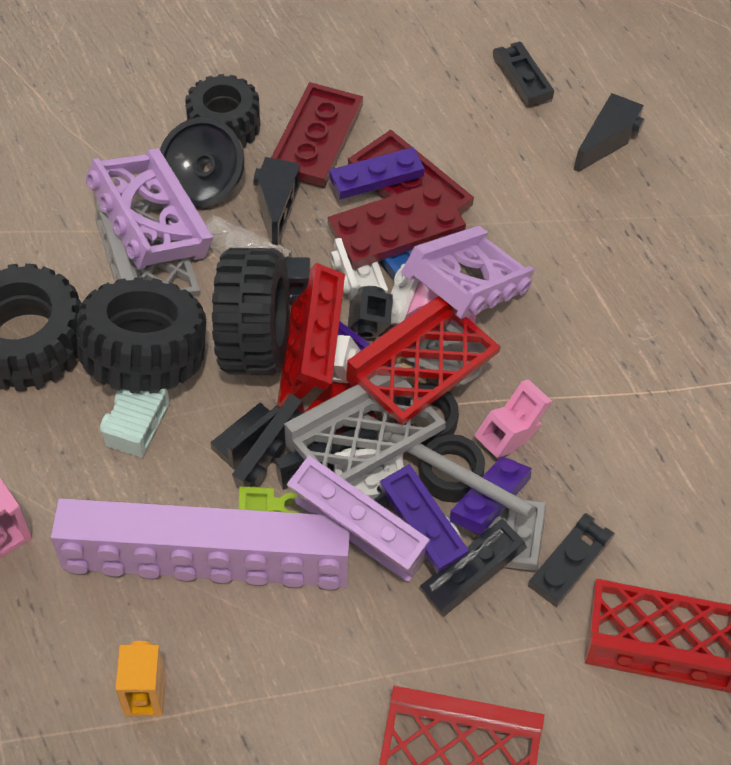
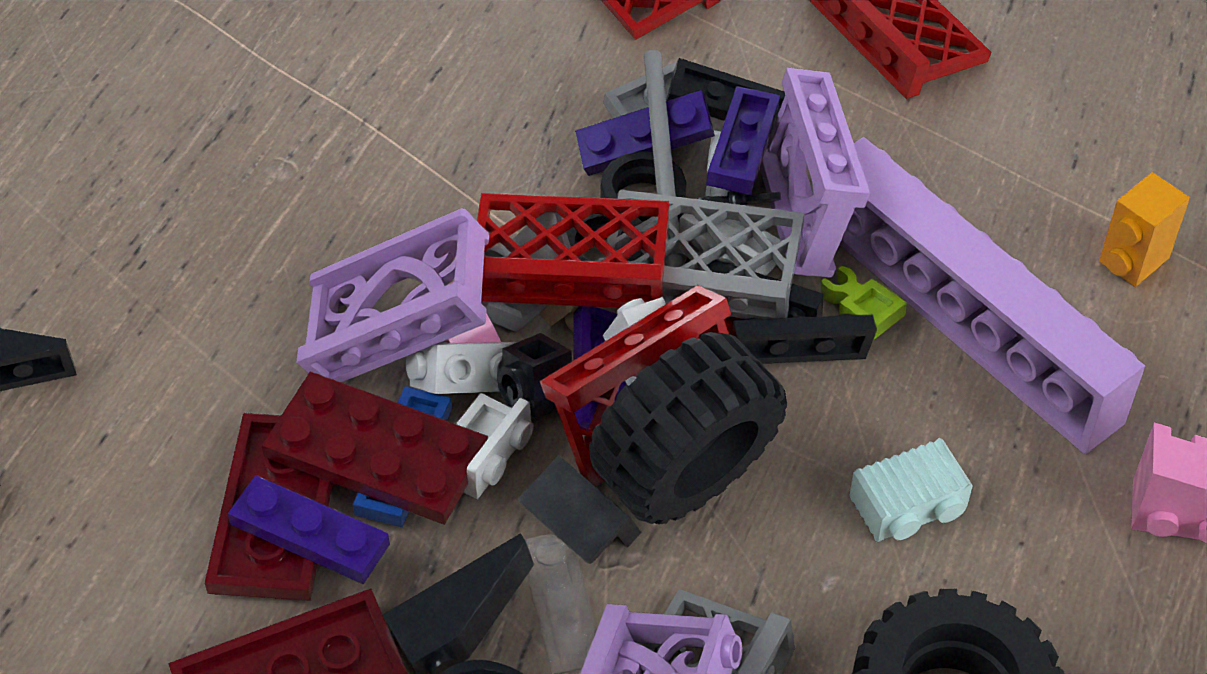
camera: 130 degrees left, 5 degrees down
black tyre [77,277,207,394] -> none
black panel [210,402,280,470] -> none
bright pink brick [474,379,552,458] -> none
black plate [528,513,615,608] -> none

